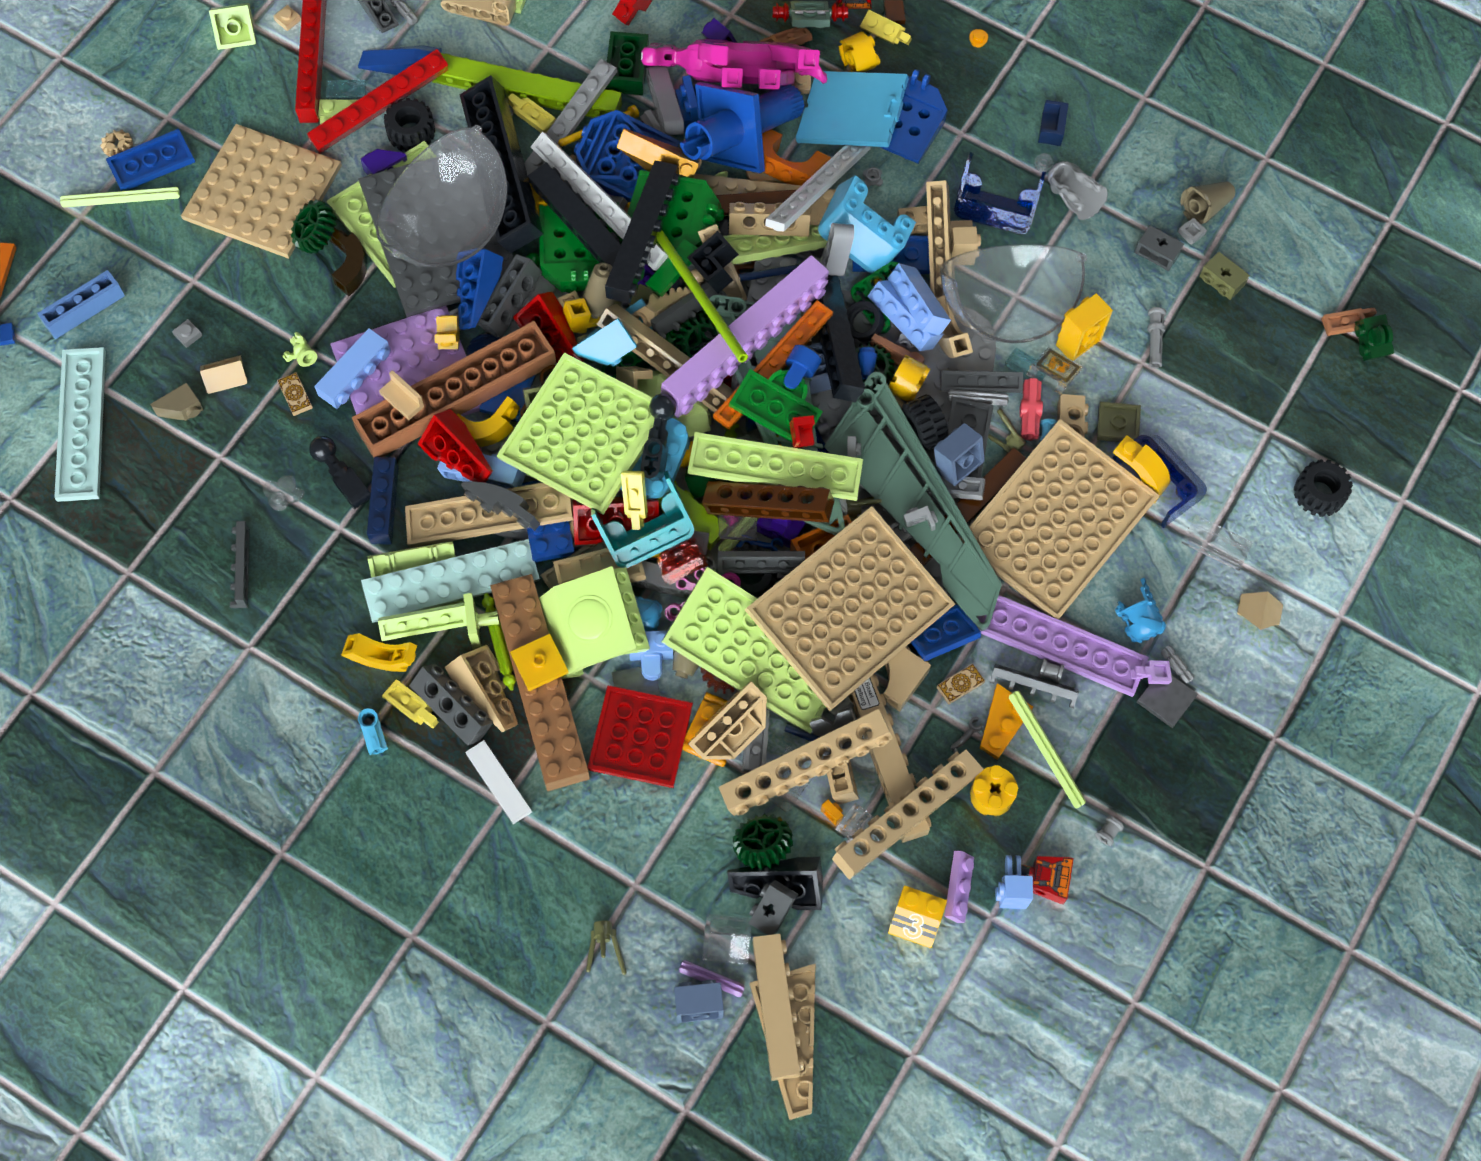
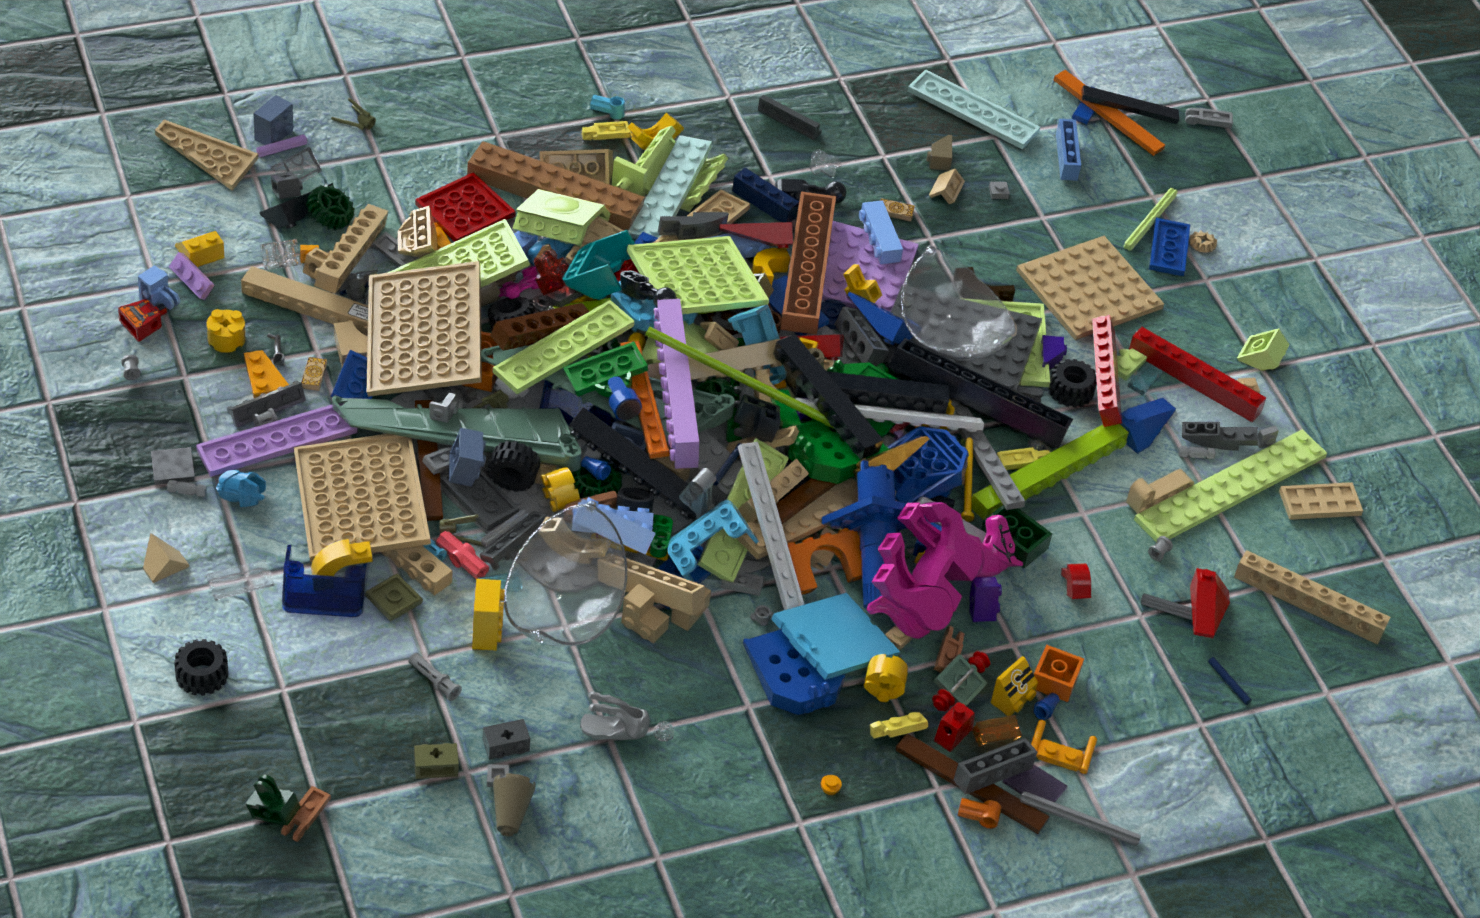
camera: 125 degrees right, 20 degrees down
yellowish green piece [283,332,317,367] -> none
dark green gear [291,200,337,254] -> none
tan panel [379,370,424,420] -> none
dark grey brick [409,664,493,745] -> none
white tile [465,740,532,825] -> none
yellow plate [510,634,569,691] -> none
light yellow hinge [621,471,648,530] -> none
dark grey plate [718,551,805,573] -> none
tan brick [752,934,804,1081] -> none
red panel [789,415,815,448] -> none
tan brick [832,750,984,880] -> none
light grey plate [847,436,862,458] -> none
clear blue windscreen [954,152,1046,234] -> none
yellowish green axle [1009,691,1086,808] -> none
clear flag [1026,347,1083,395] -> none
dark blue panel [1038,100,1069,146] -> none
lavender plate [1131,660,1172,684] -> none

